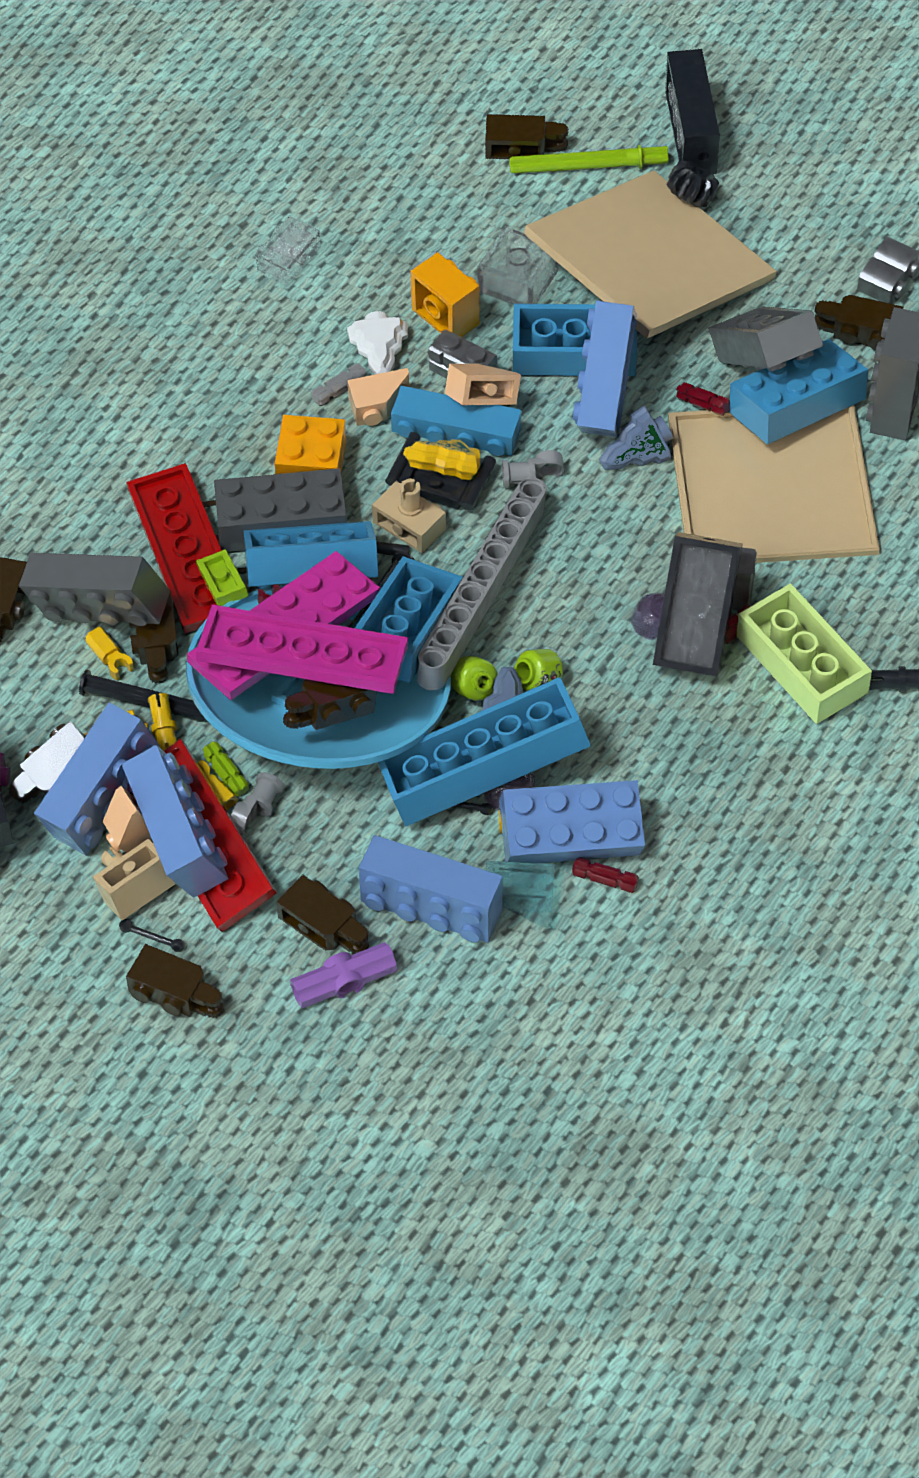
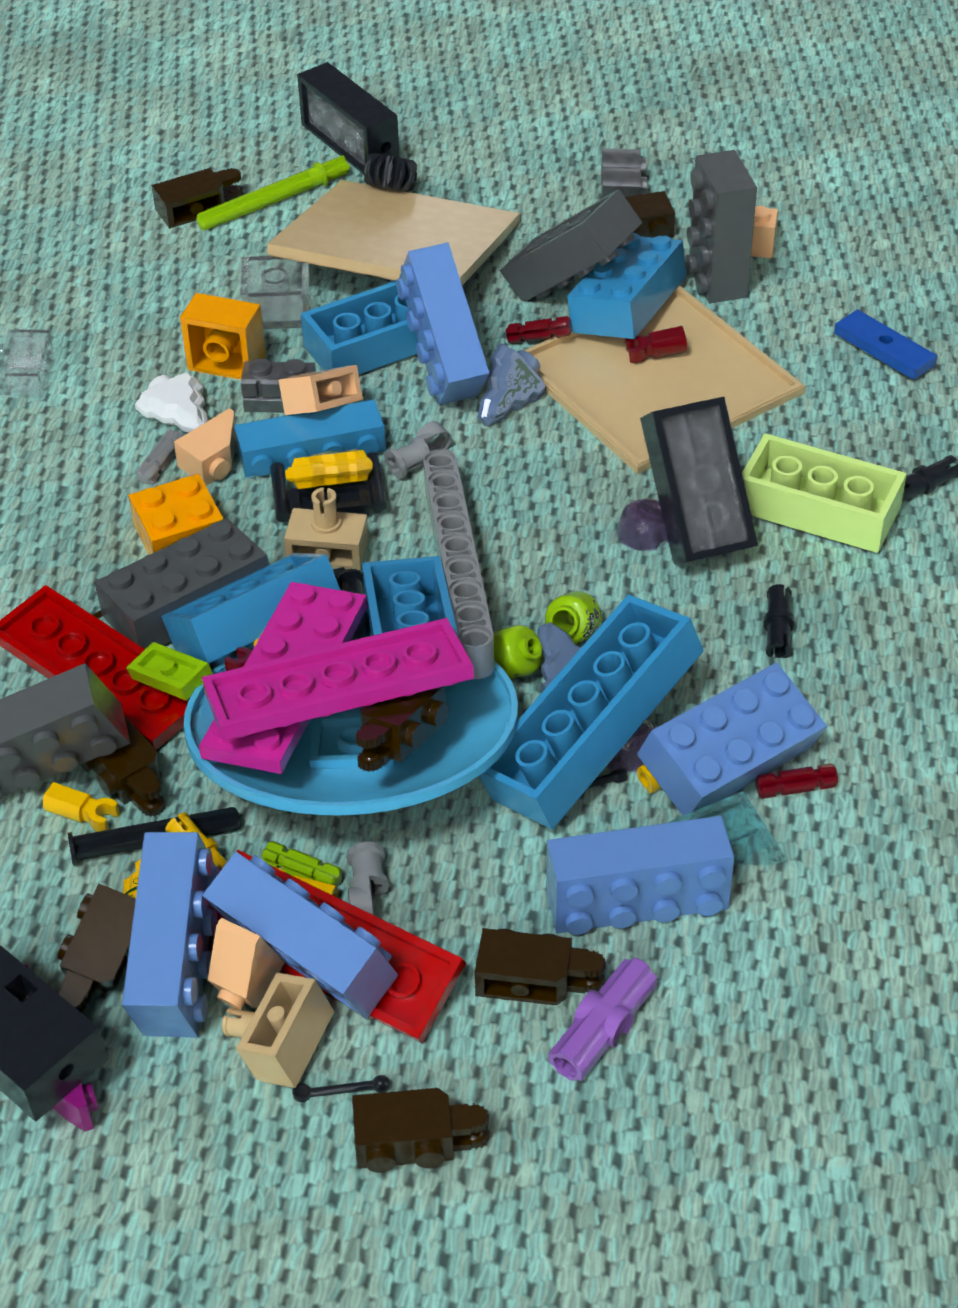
camera: 30 degrees left, 10 degrees down
none -> dark red bar [625,326,688,363]
none -> black pin [763,584,794,658]

